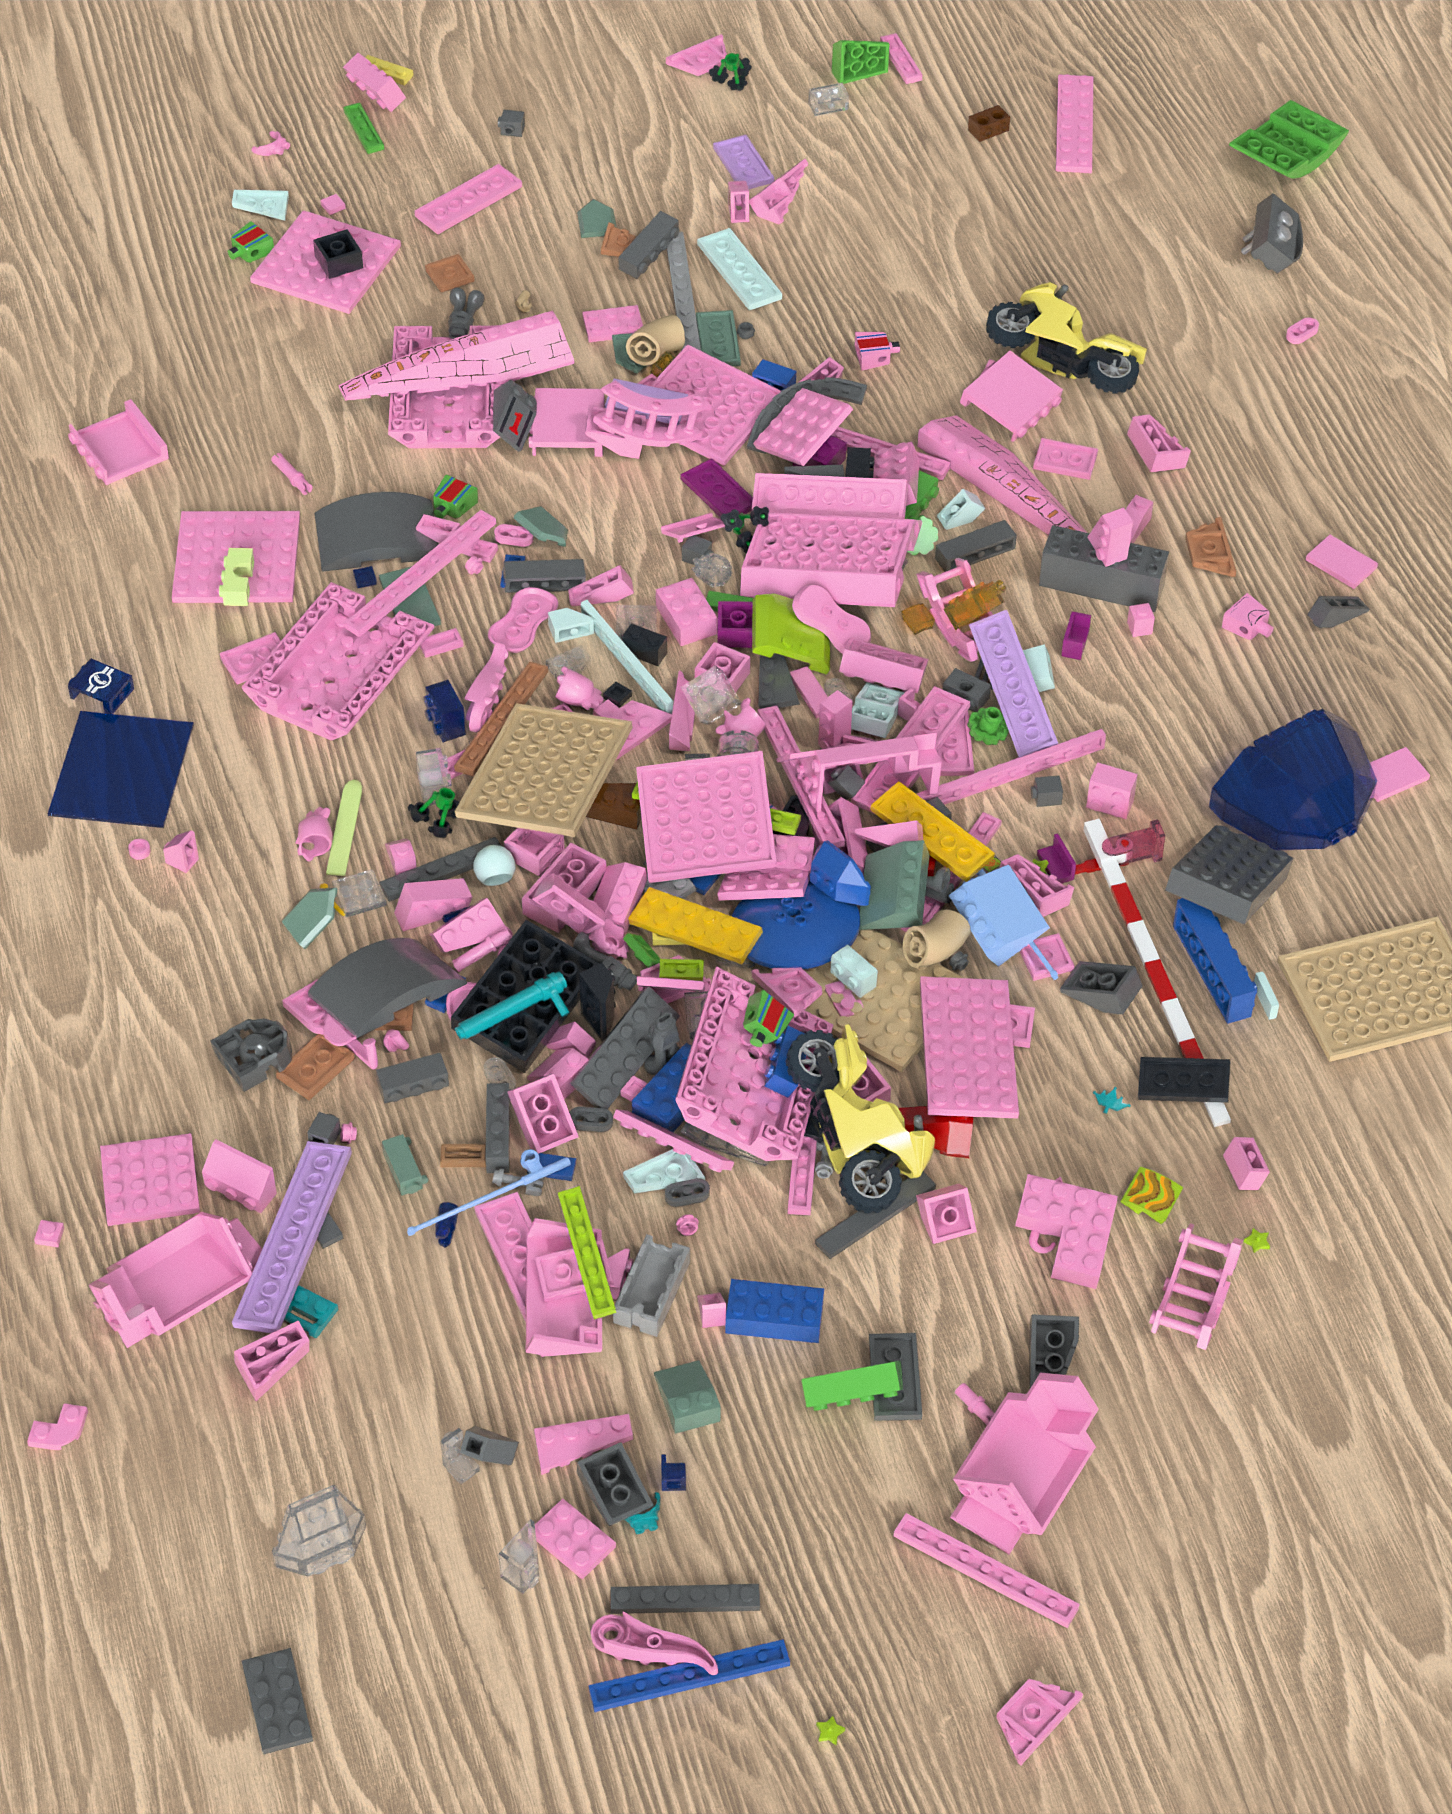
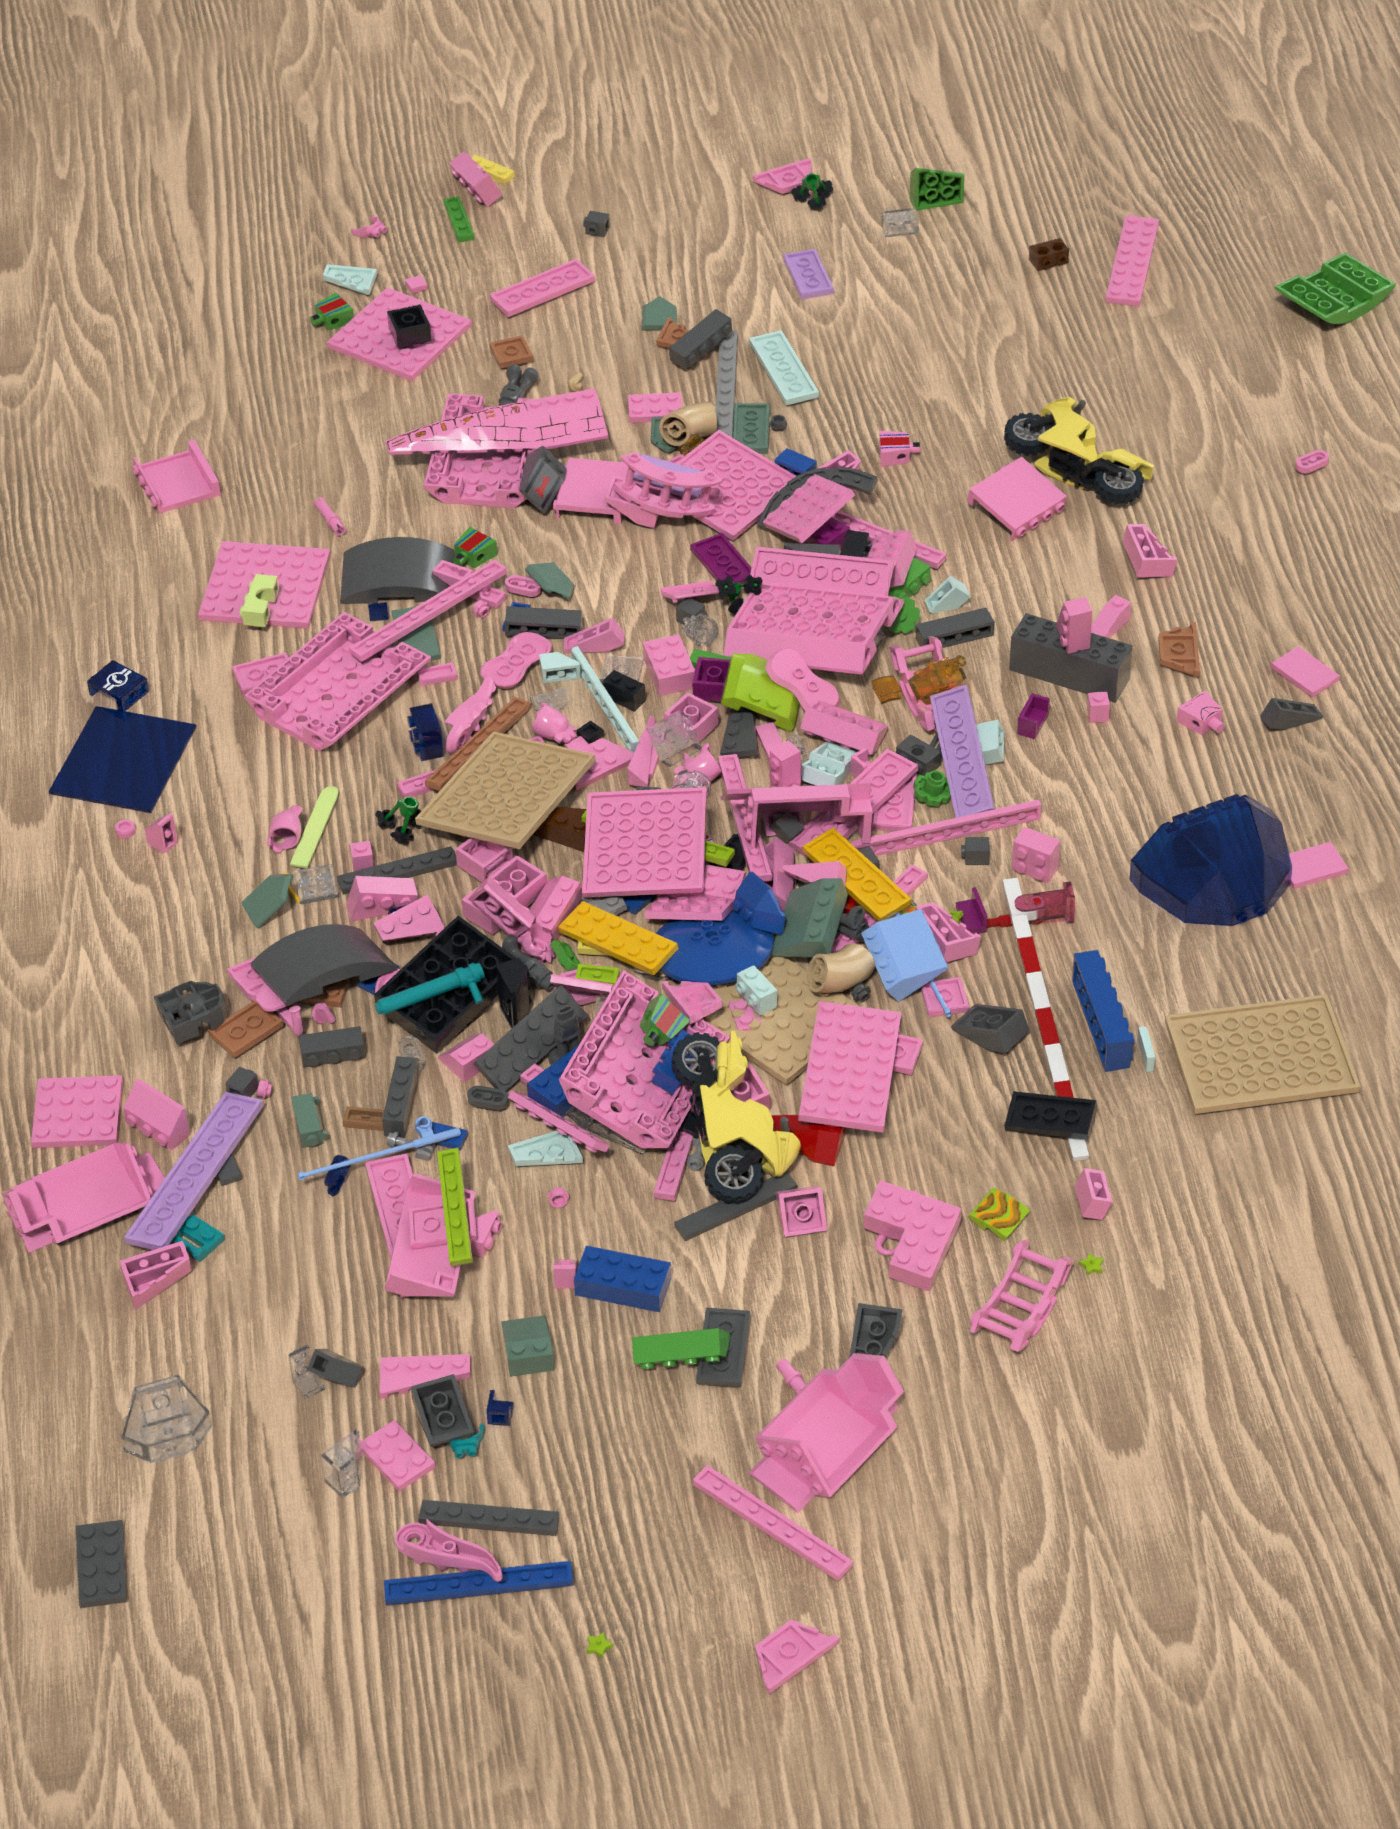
camera: 10 degrees right, 5 degrees down
clear brick [416,748,452,806] -> none
bright pink pin [452,926,513,972] -> none
light aqua helmet [473,845,516,886] -> none
bright pink brick [507,1074,579,1154] -> none
bright pink slope [547,1022,596,1059] -> none
light grey piece [613,1234,690,1337] -> none
dark grey plate [665,1178,710,1207] -> none
bright pink torso [728,181,749,223] -> none
bright pink wedge [749,159,808,224] -> none
bright pink plate [880,33,922,84] -> none
bright pink wedge [917,415,1087,535] -> none
bright pink tile [1033,438,1098,480] -> none
teal piece [1093,1087,1131,1114] -> none
dark grey brick [1165,825,1294,925] -> none
dark grey piece [1241,193,1303,274] -> none

